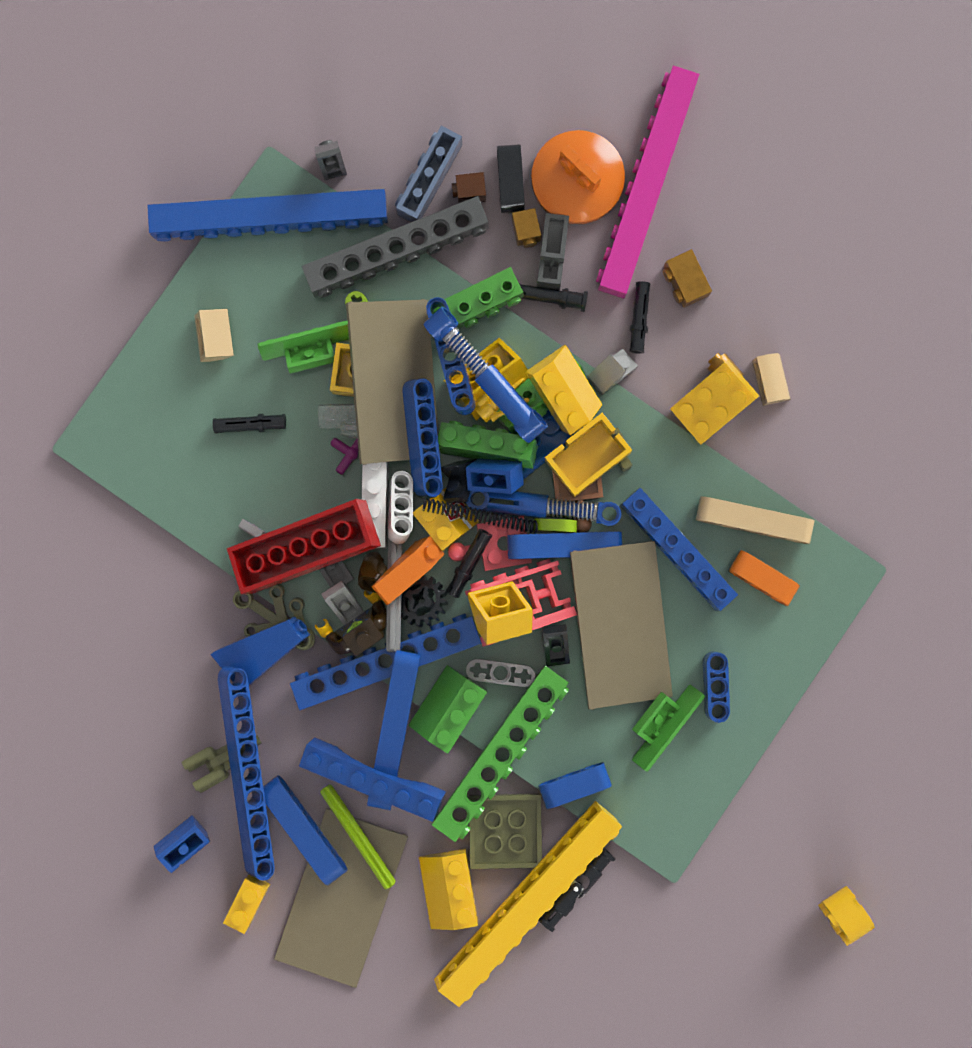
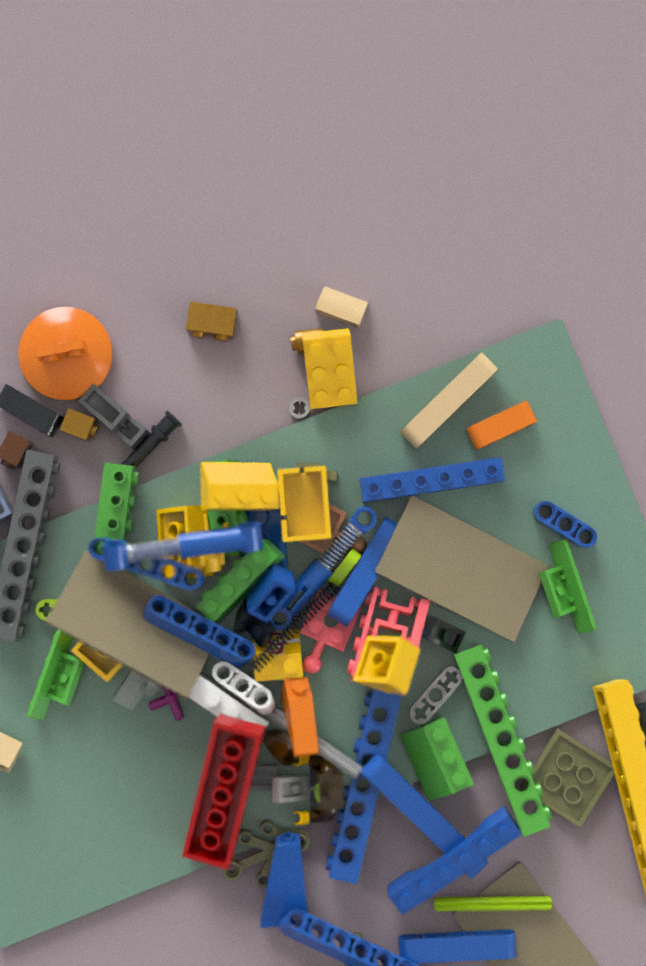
camera: 50 degrees left, 0 degrees up
black pin [213,413,286,434] -> none
light grey tile [239,519,266,537] -> none
black gear [401,575,448,628] -> none
yellow slope [419,848,478,930] -> none
black pin [446,529,492,598] -> none
blue beam [538,762,612,809] -> none
light grey slope [587,349,638,395] -> none
dark pink brick [596,65,700,299] -> none
black pin [629,281,651,354] -> none
none -> light grey bush [289,398,310,420]

